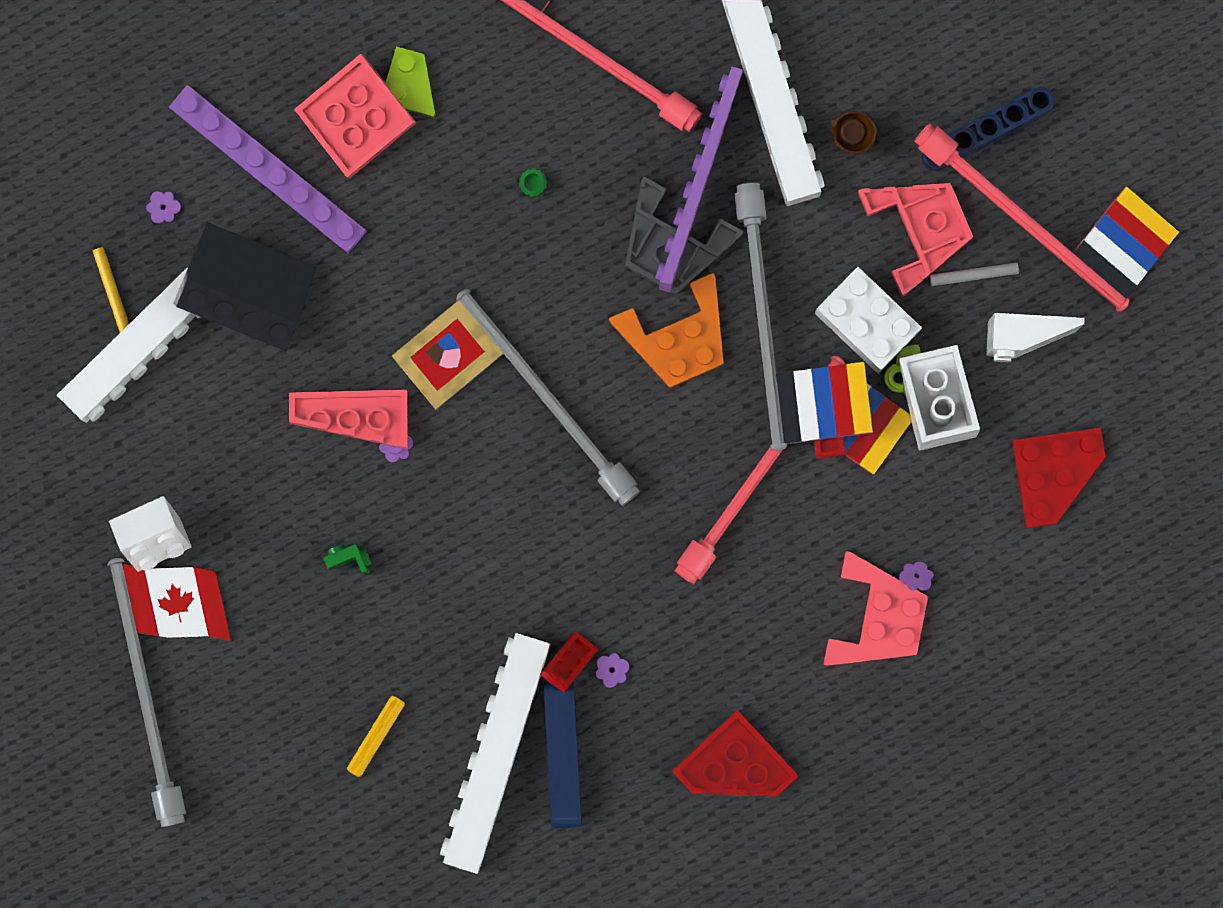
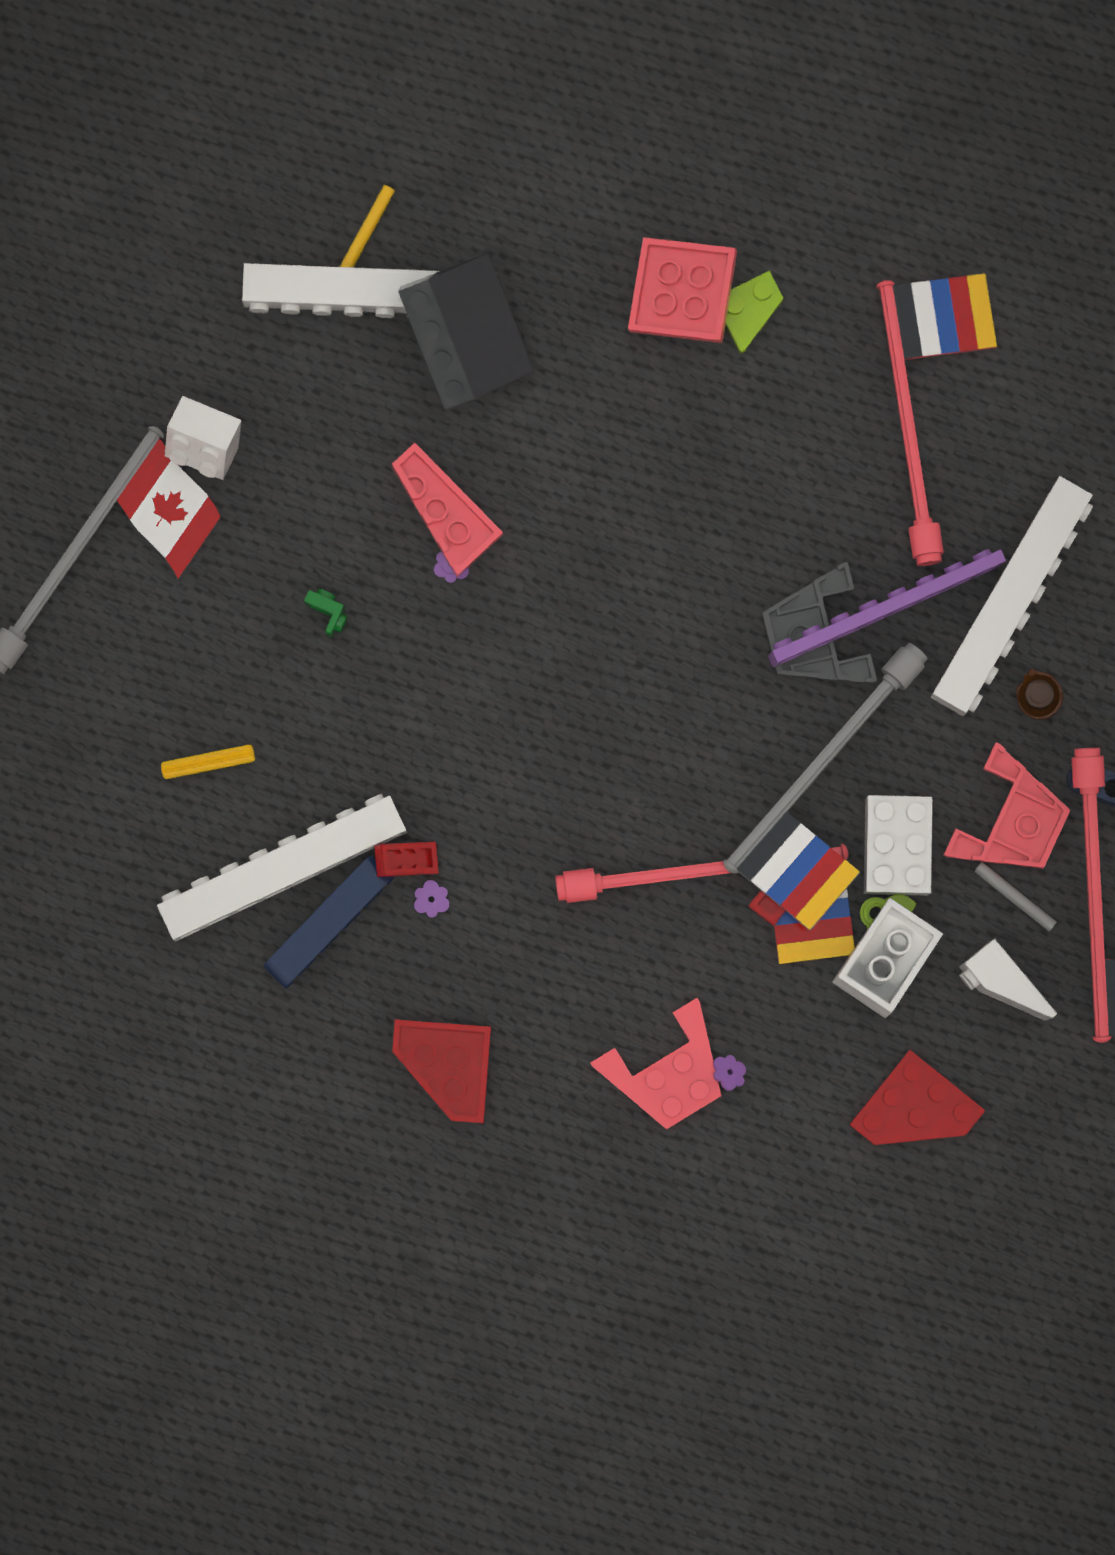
camera: 40 degrees right, 0 degrees up
medium lavender plant [146,191,181,224] -> none
medium lavender plate [169,85,367,254] -> none
flag [392,289,640,506] -> none
green piece [519,168,547,197] -> none
orange wing [609,273,724,388] -> none

